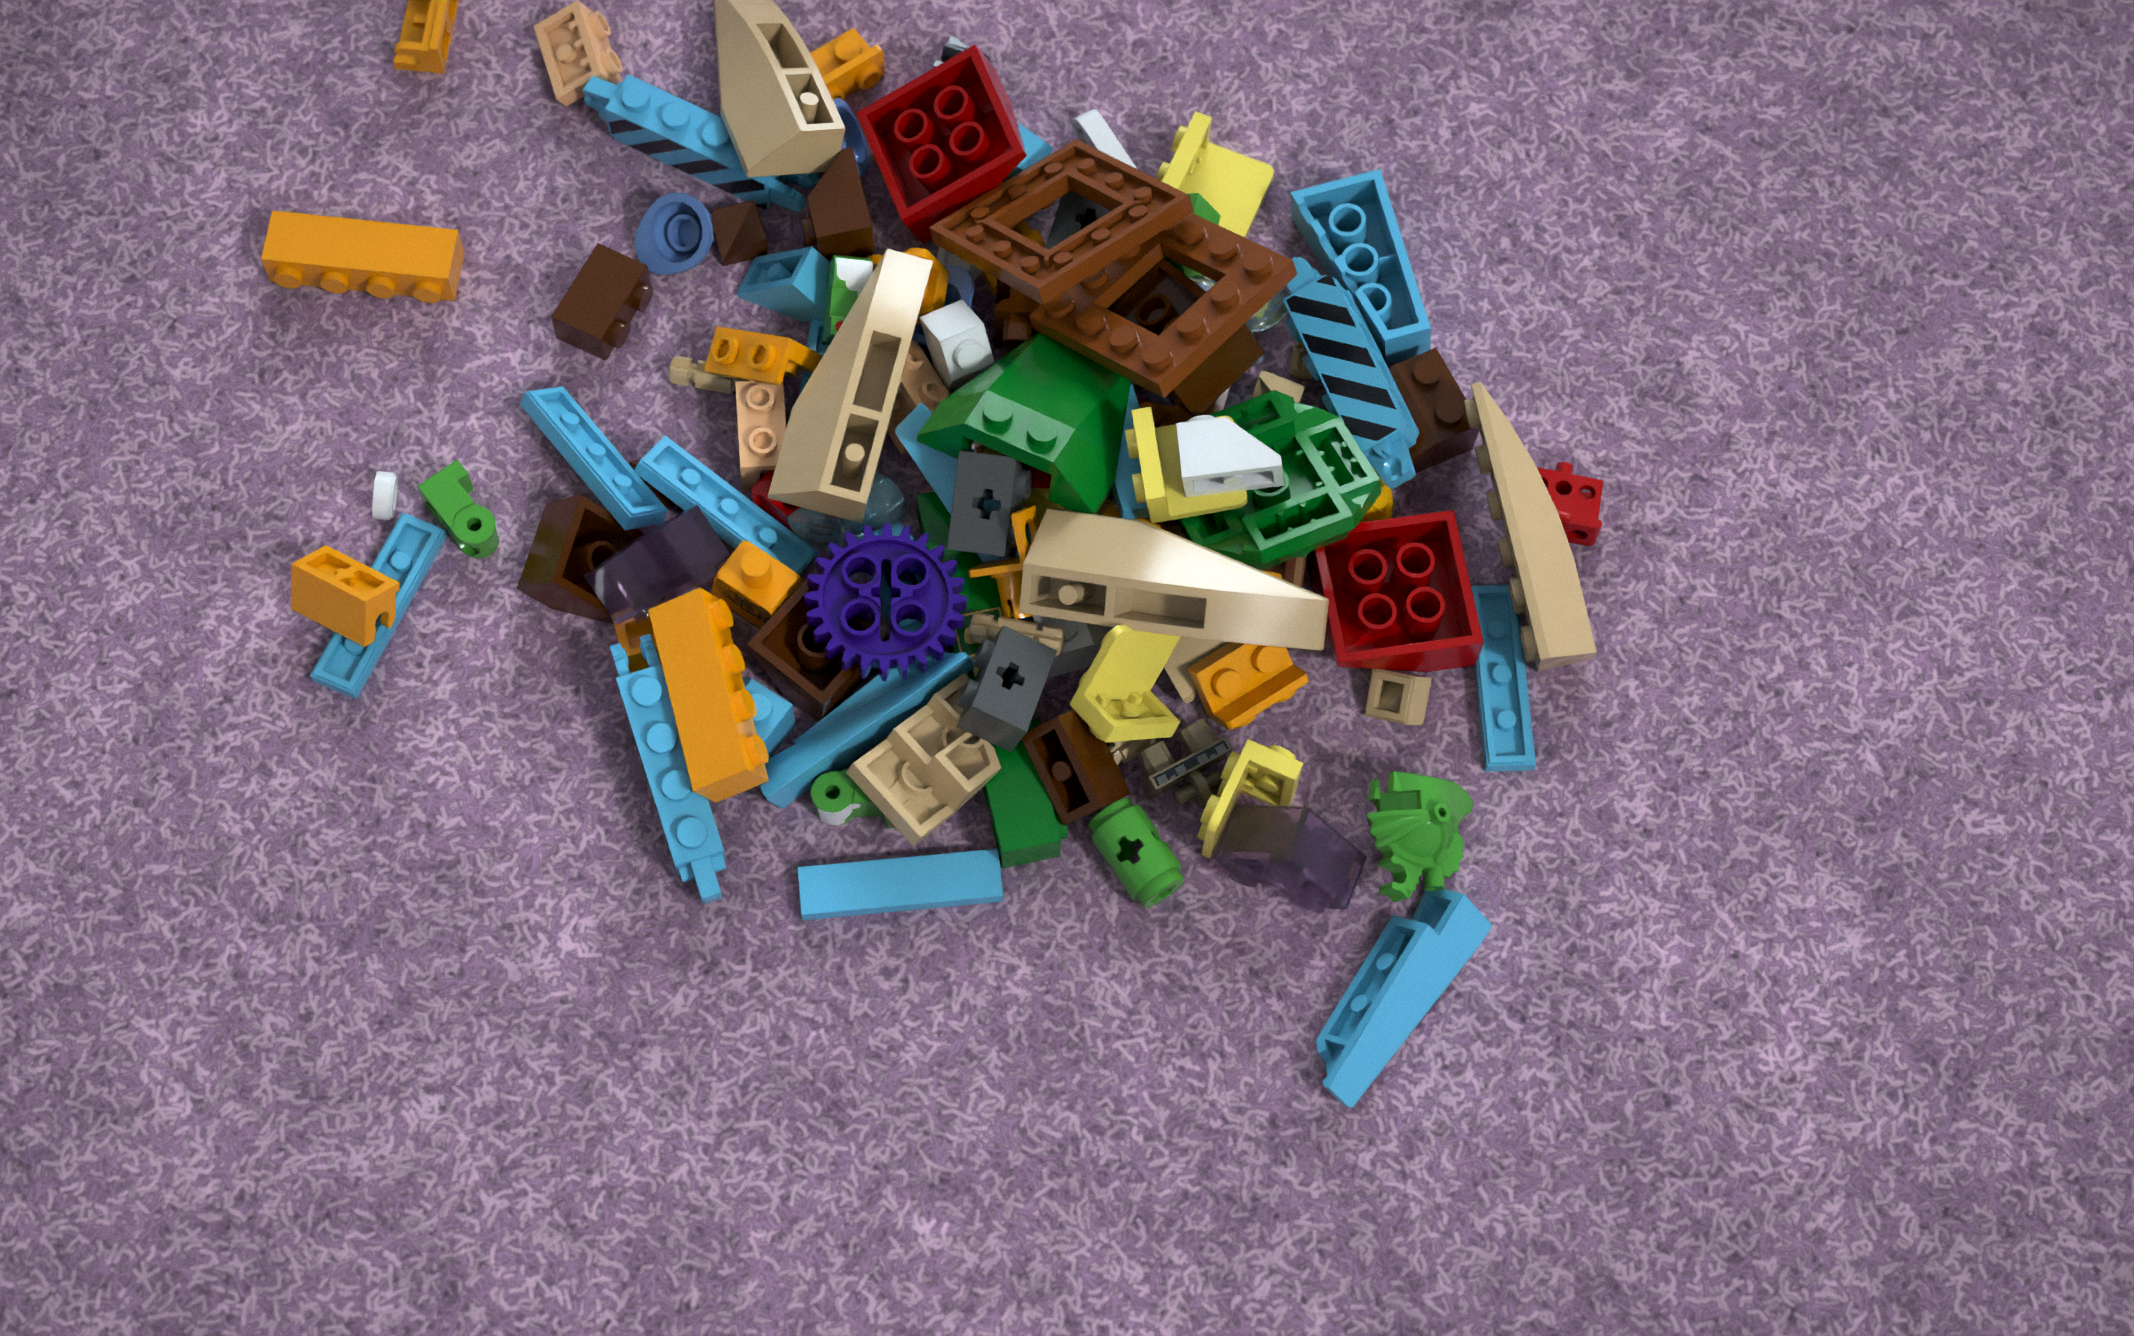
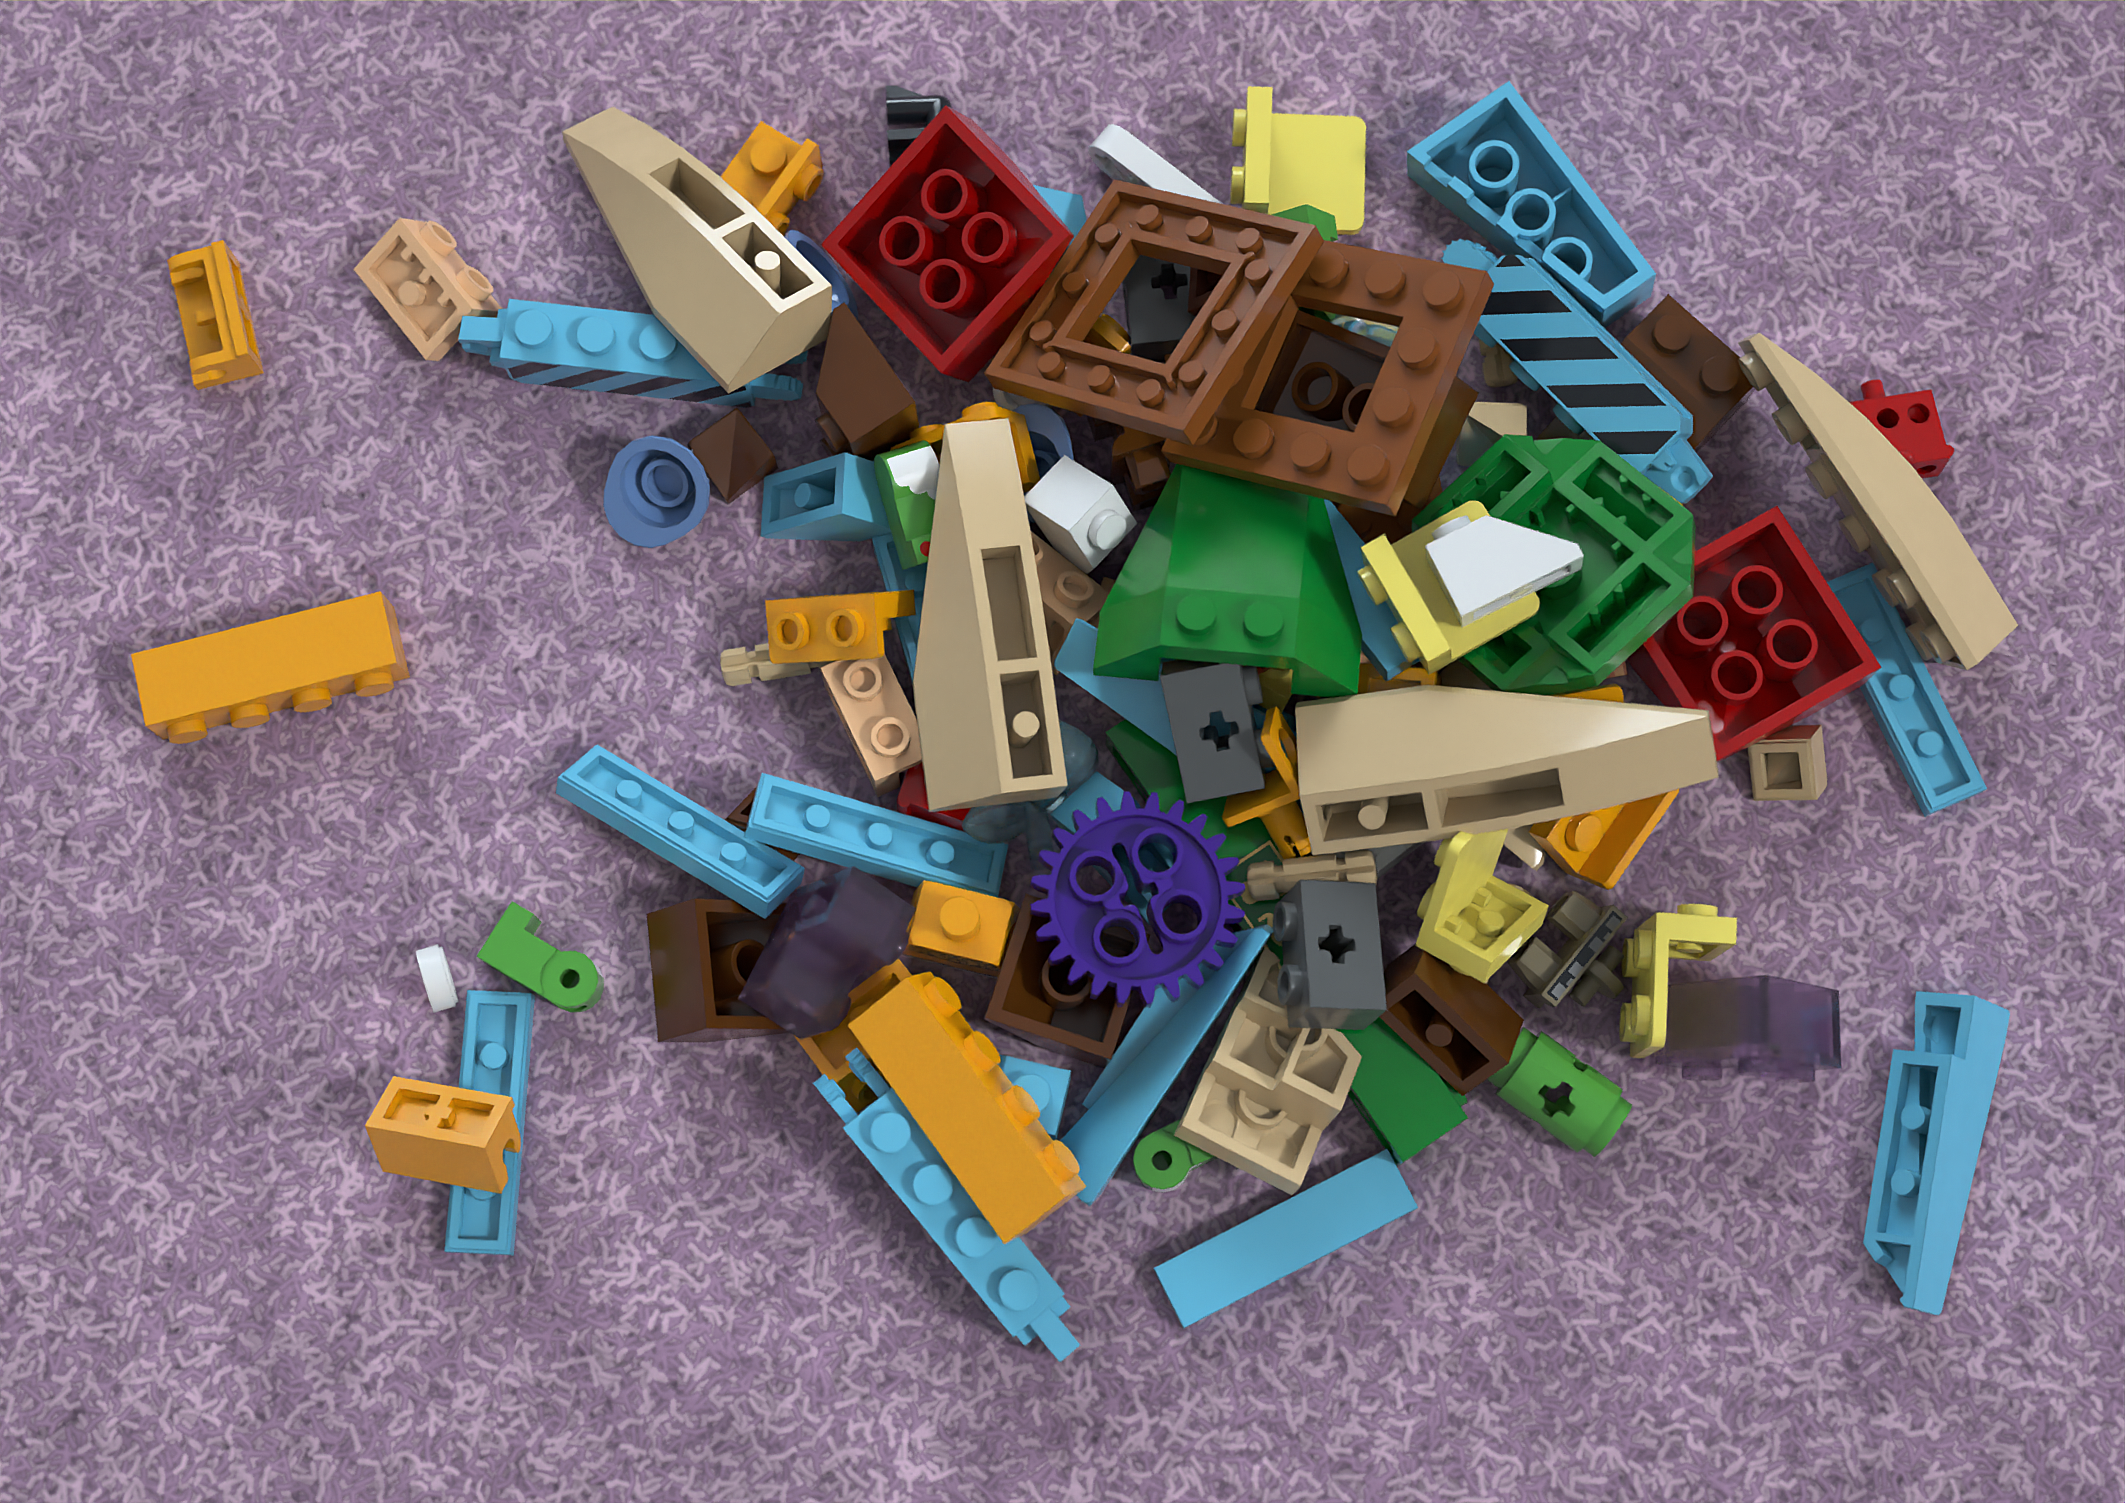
camera: 15 degrees left, 10 degrees up
reddish brown brick [551,243,653,361] -> none
bright green helmet [1367,771,1473,902] -> none

